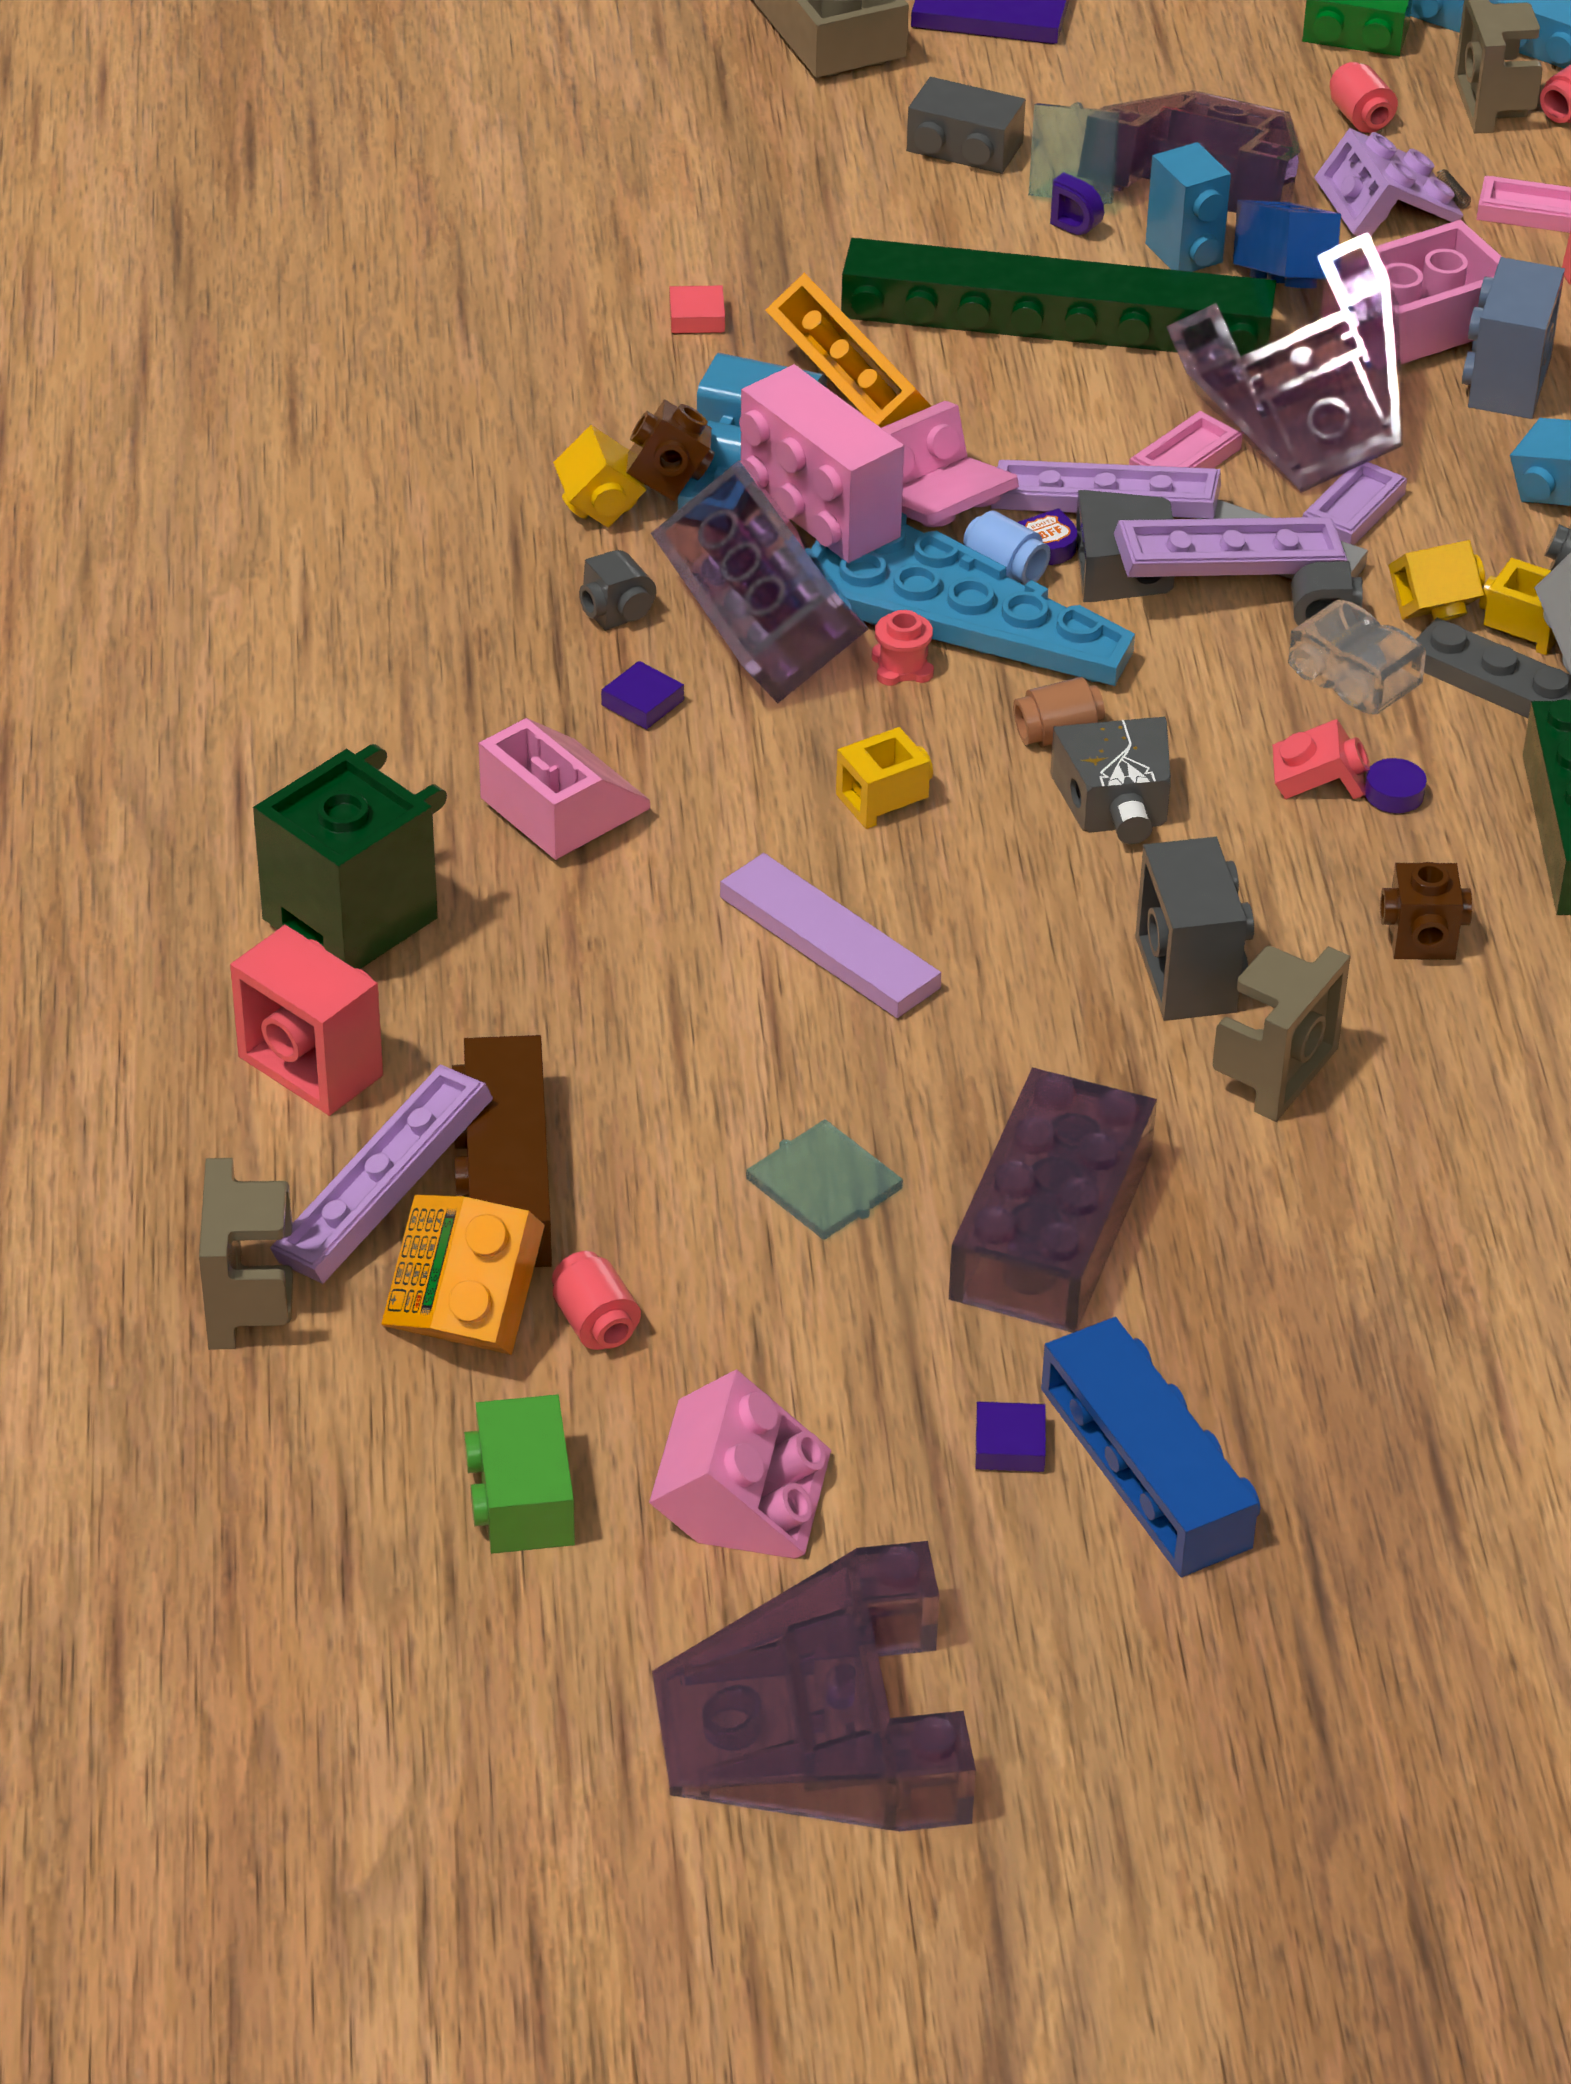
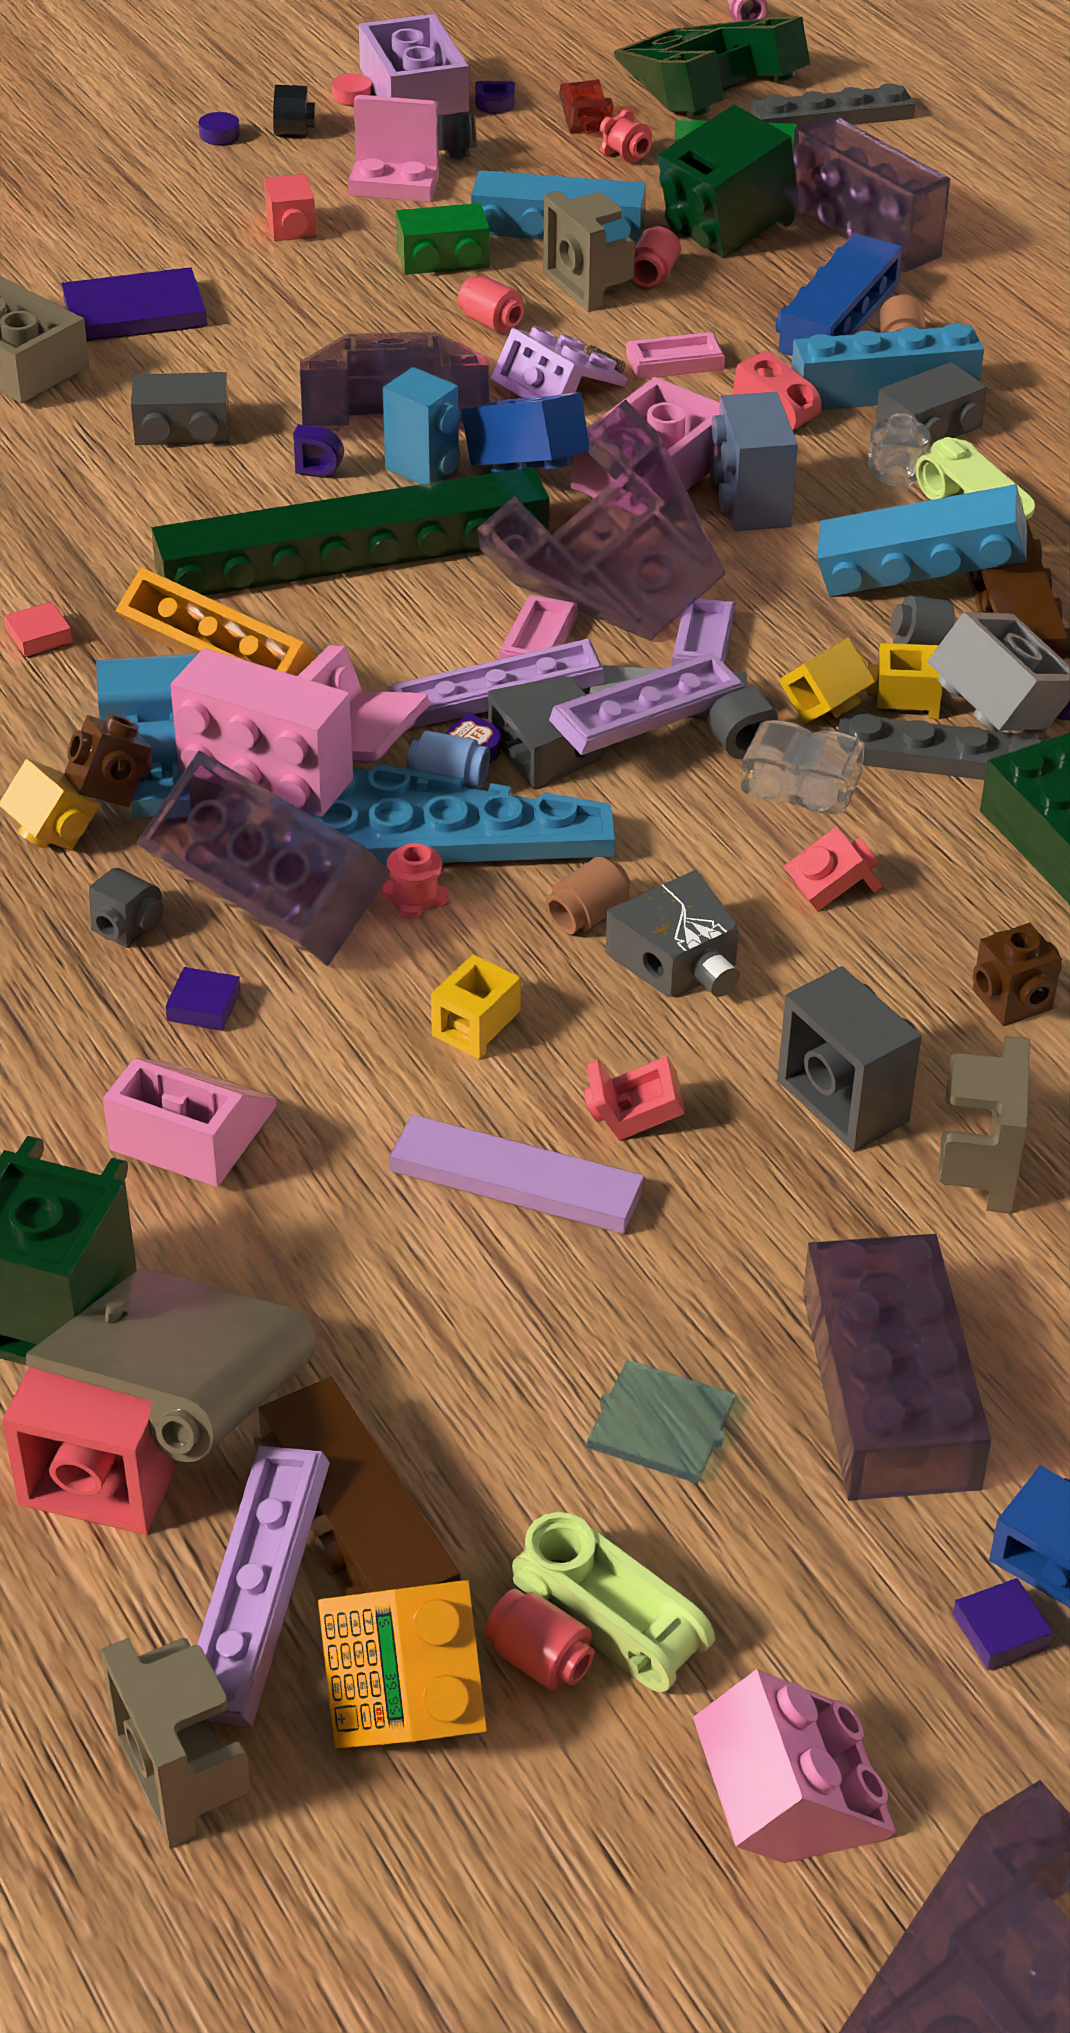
camera: 25 degrees left, 0 degrees up
bright green brick [464,1394,575,1554] -> none
clear light blue piece [1028,102,1120,204] -> none
dark purple tile [1365,758,1427,813] -> none
none -> dark tan door [26,1267,316,1462]
none -> yellowish green piece [512,1512,715,1693]
none -> coral bracket [584,1056,685,1141]

